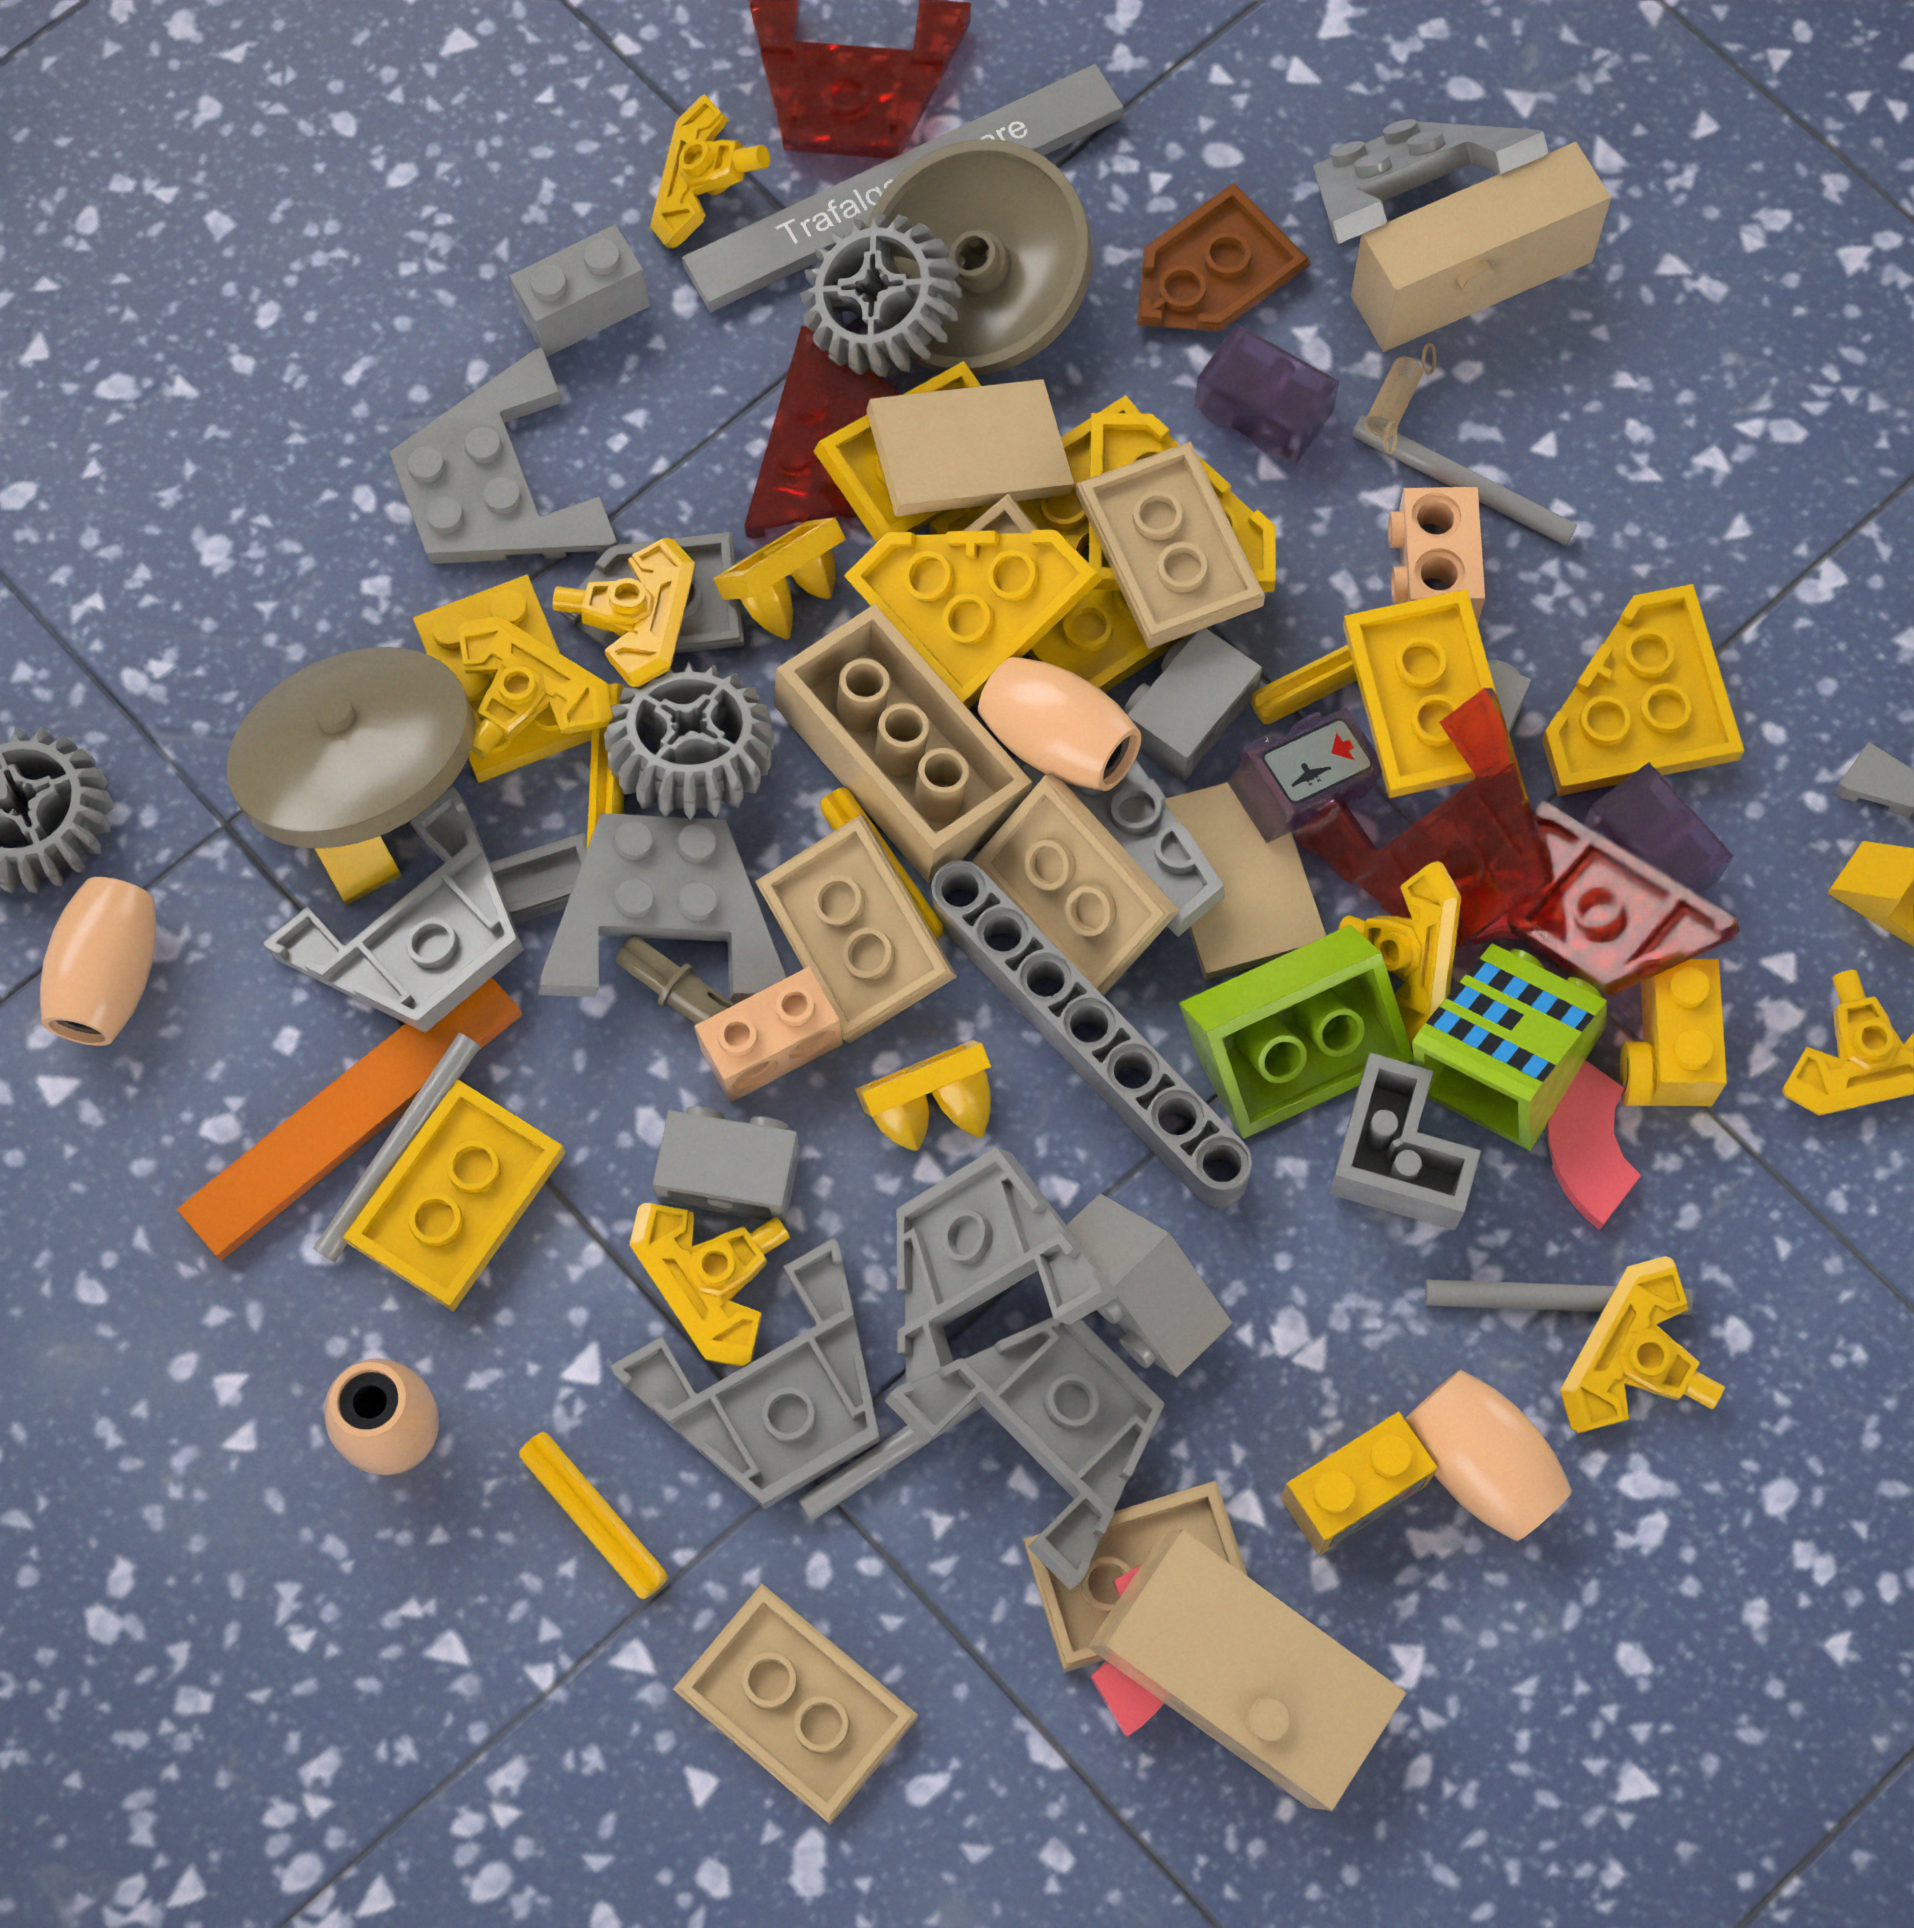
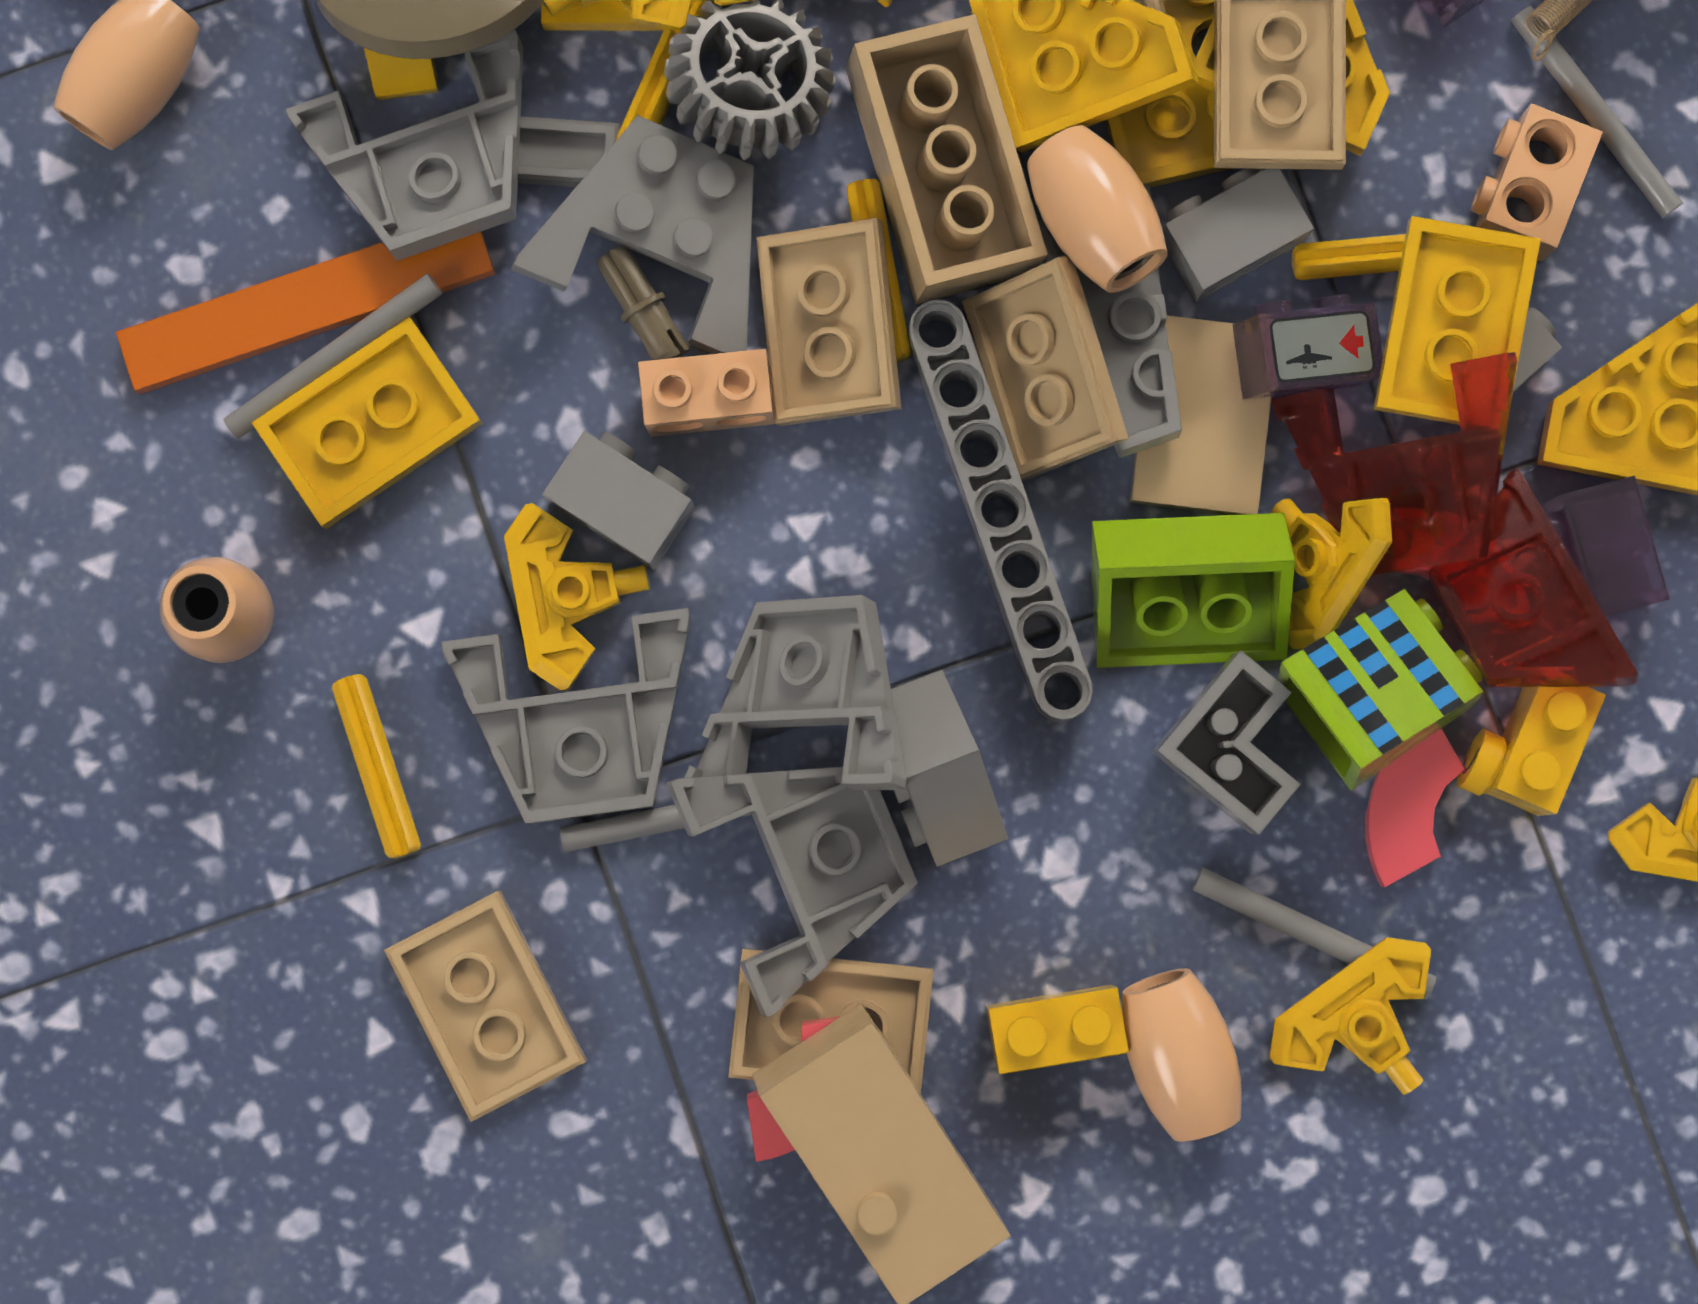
camera: 25 degrees right, 15 degrees up
yellow tile [855,1040,991,1151] -> none

